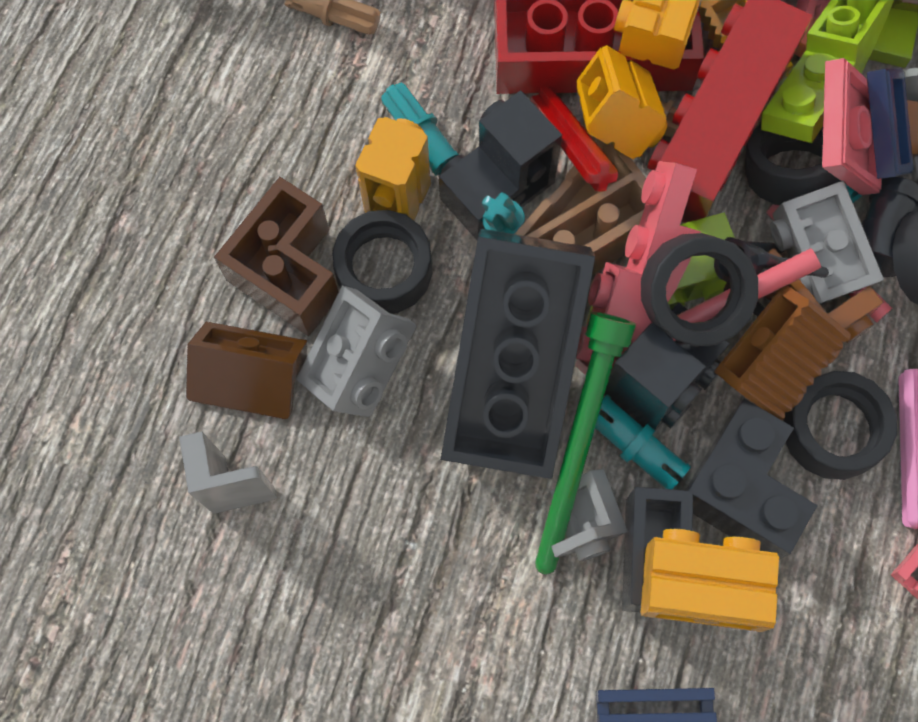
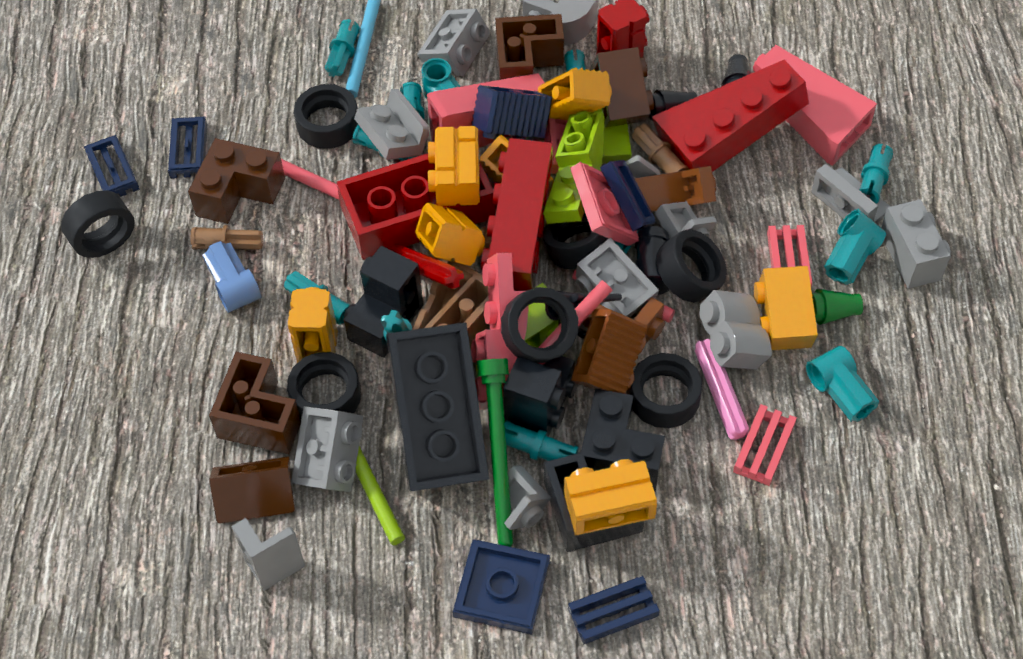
camera: 20 degrees left, 15 degrees down
none -> medium blue piece [203,241,262,313]
none -> lime bar [355,446,405,545]
none -> dark blue tile [453,539,551,635]

